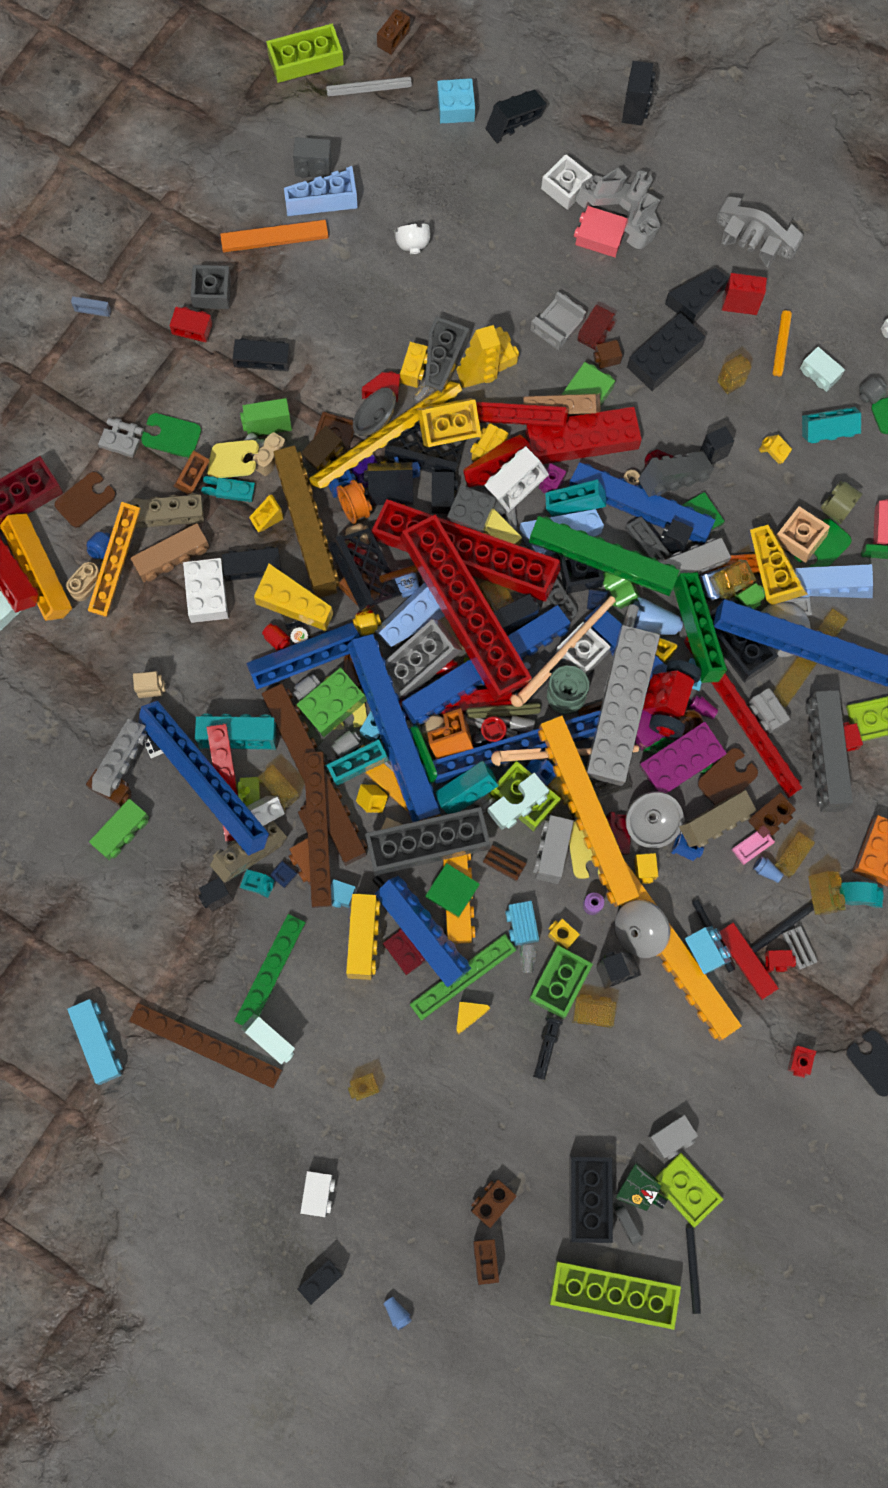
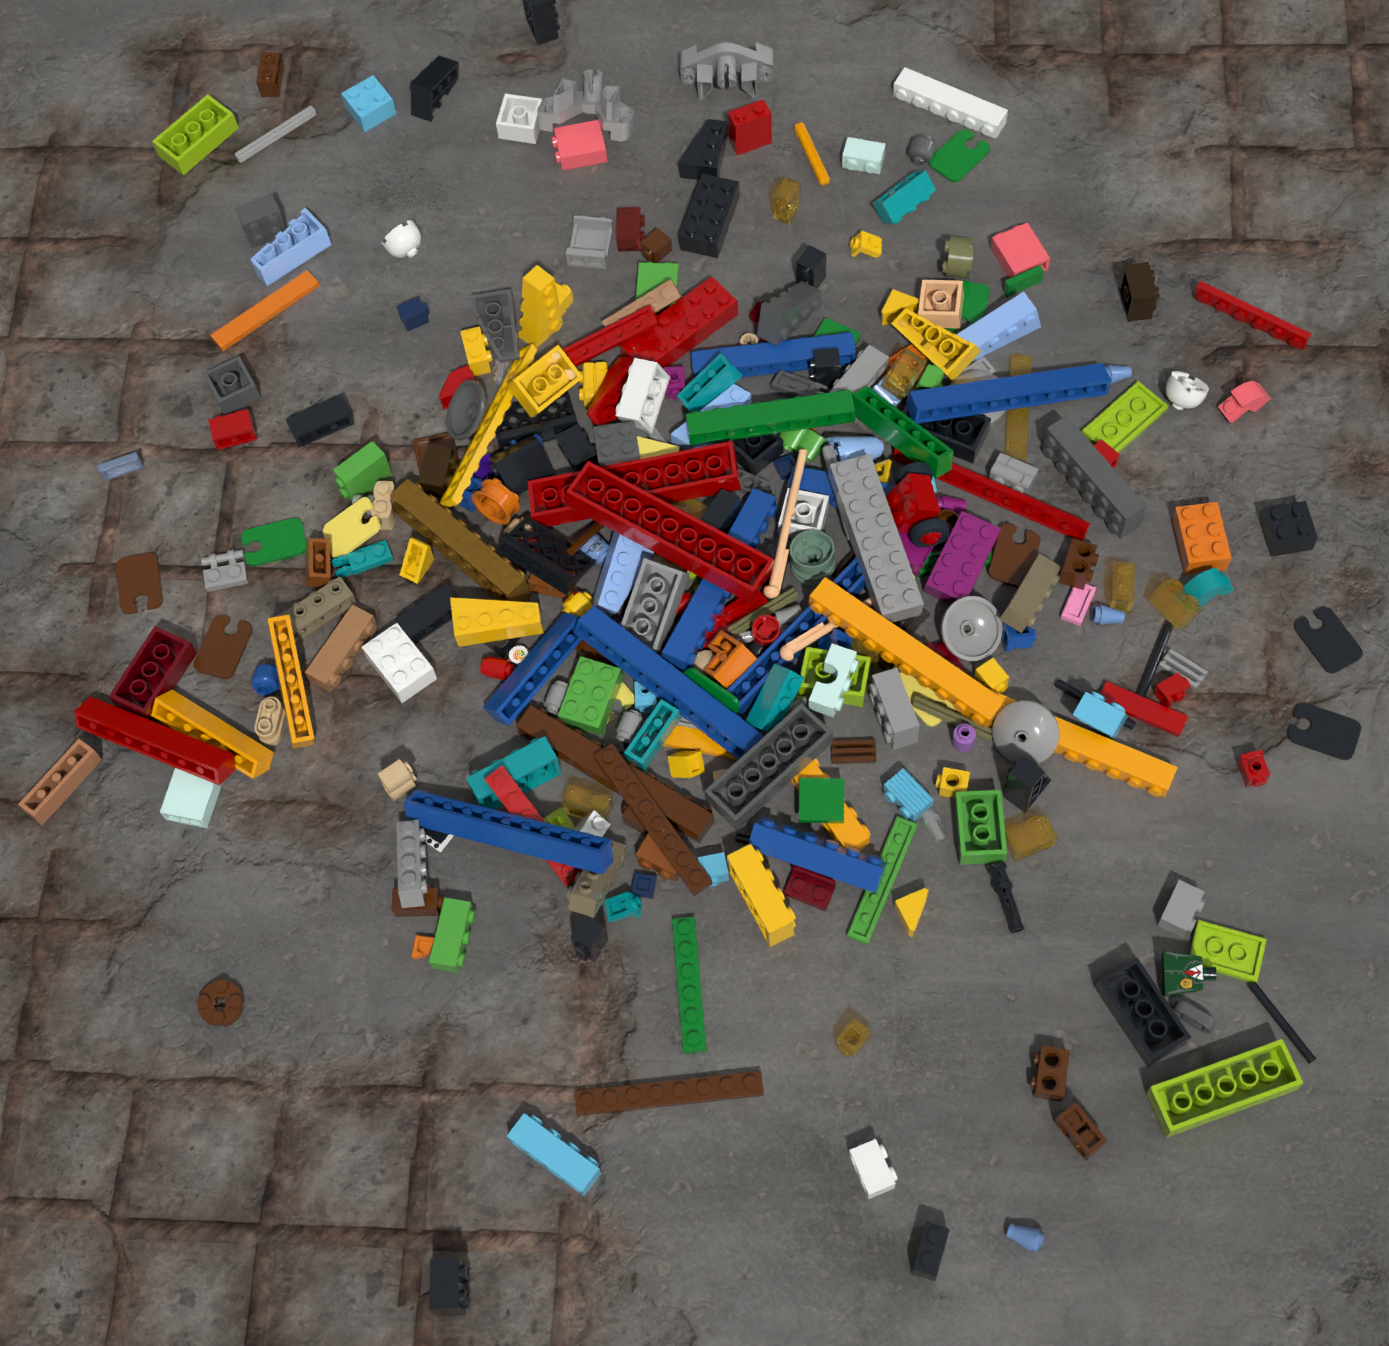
camera: 20 degrees left, 10 degrees down
light aqua brick [241,1014,295,1064] -> none
none -> reddish brown piece [116,553,163,614]
none -> dark blue brick [396,297,430,332]
none -> orange tile [411,935,435,959]
none -> yellow slope [881,289,920,326]
none -> olive axle [912,695,993,741]

